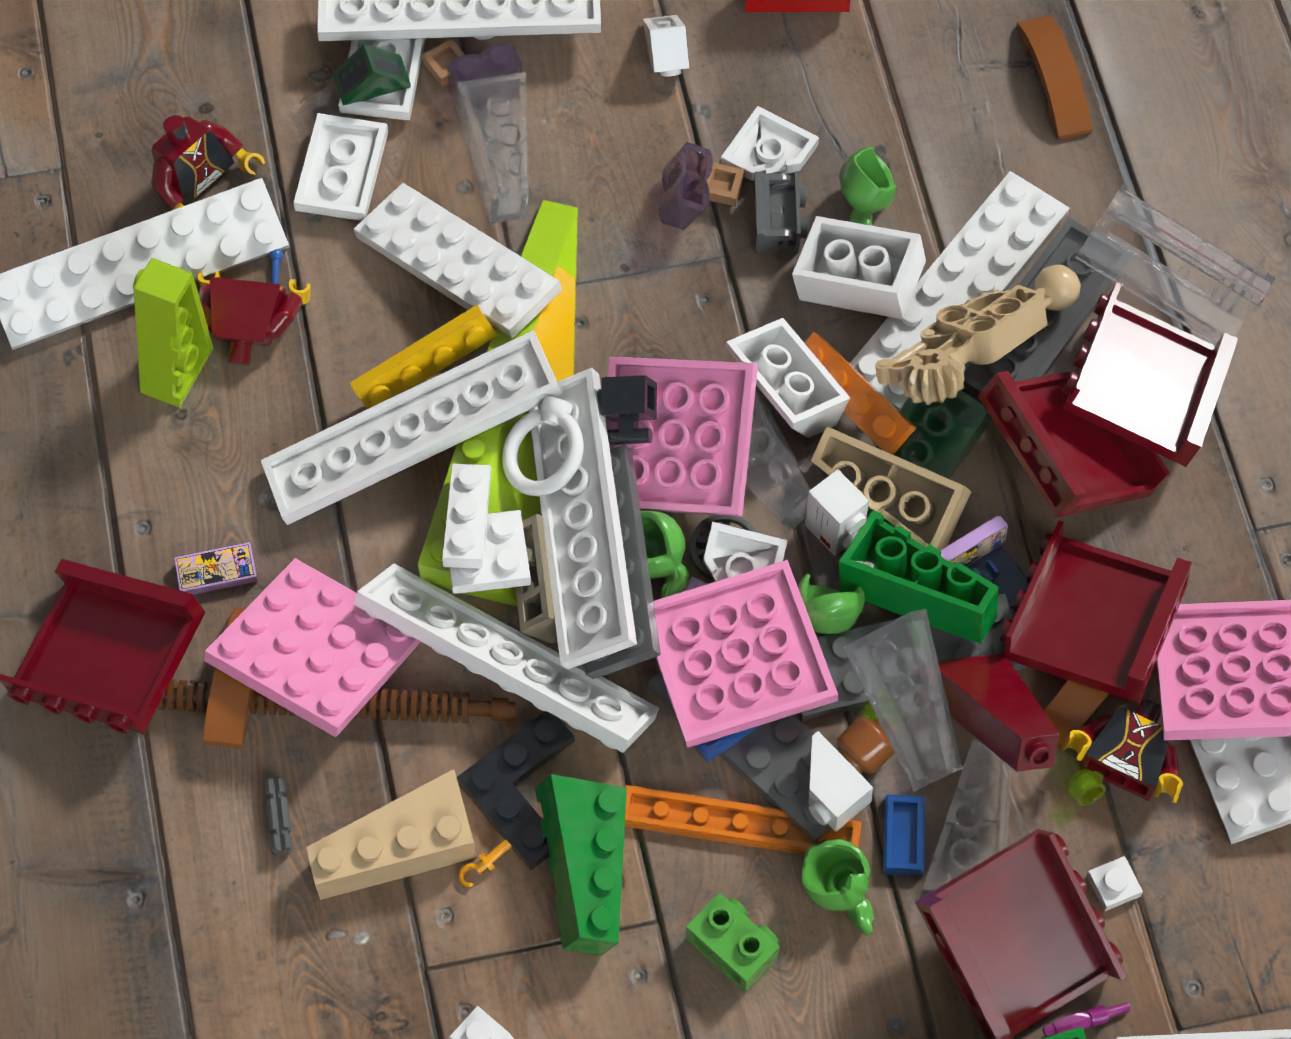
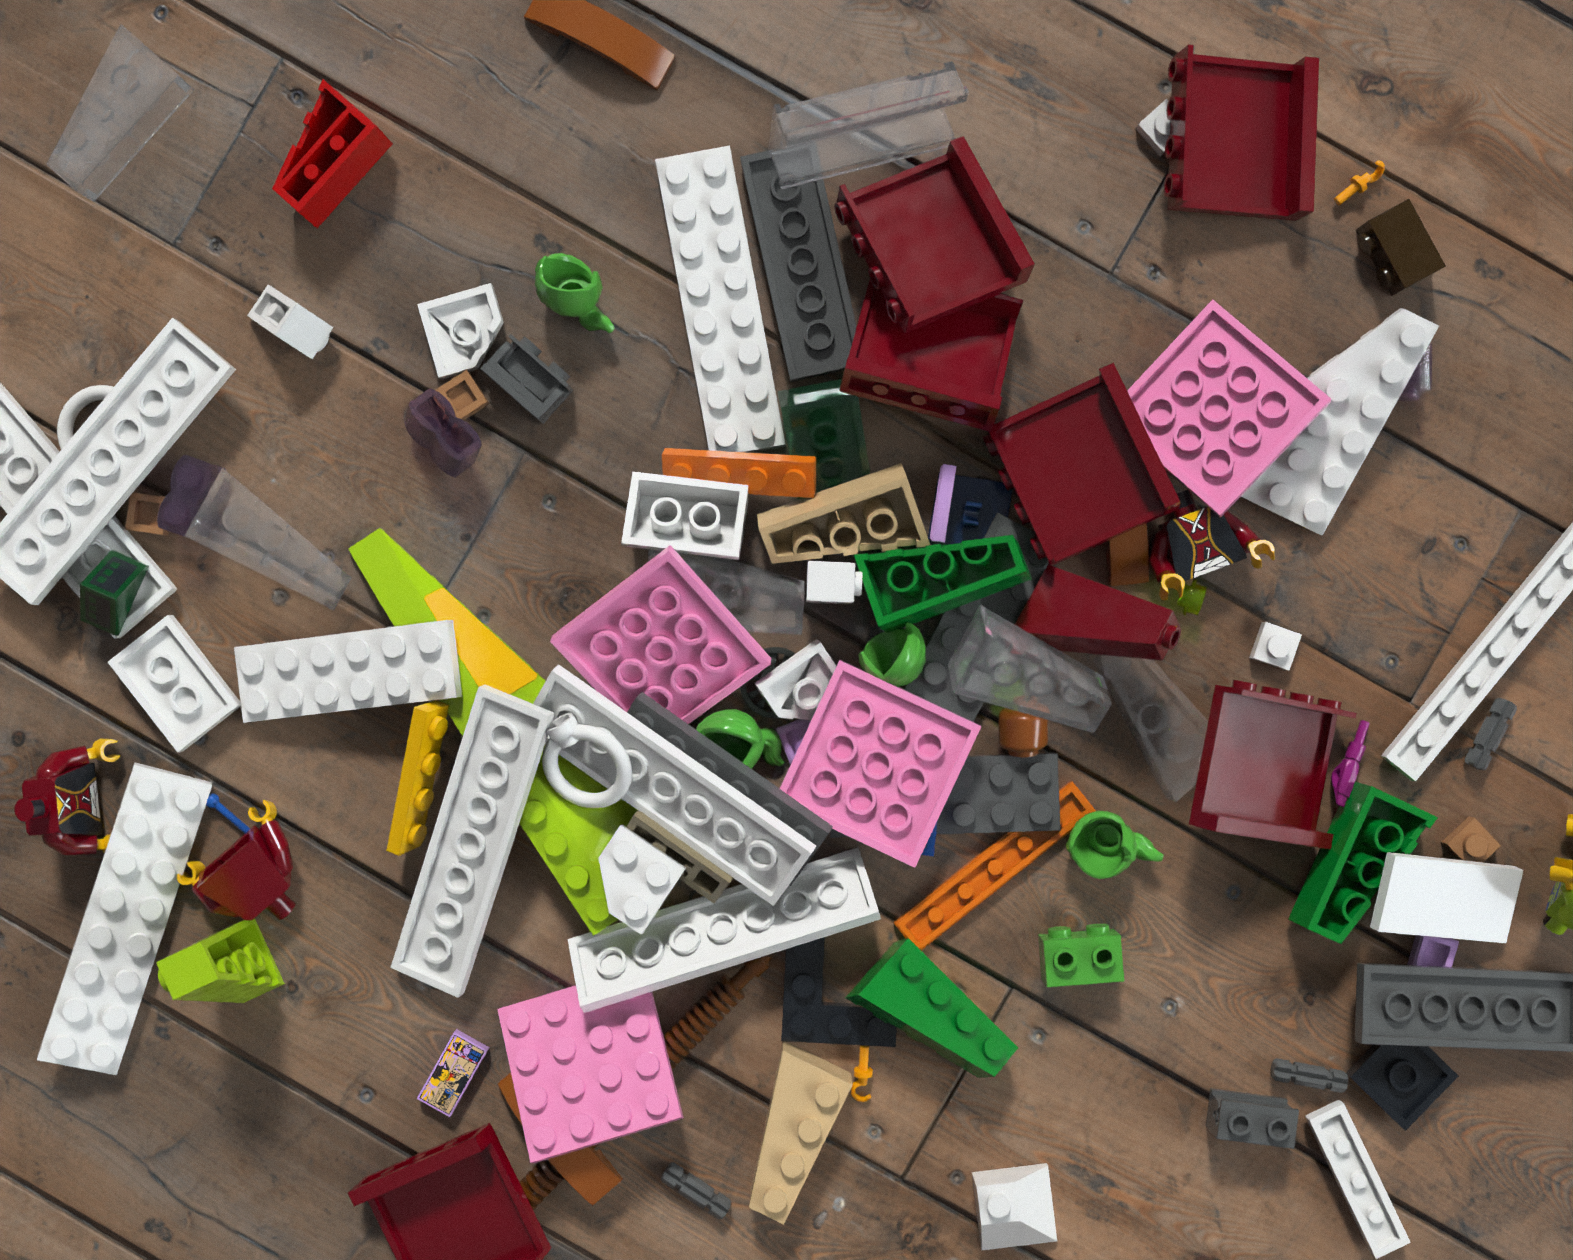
camera: 45 degrees left, 25 degrees up
white plate [443,464,491,569] -> none
black brick [597,375,657,445] -> none
white brick [792,216,926,319] -> none
white slope [808,731,873,832] -> none
tan arm [875,265,1081,405] -> none
blue tile [883,794,925,877] -> none

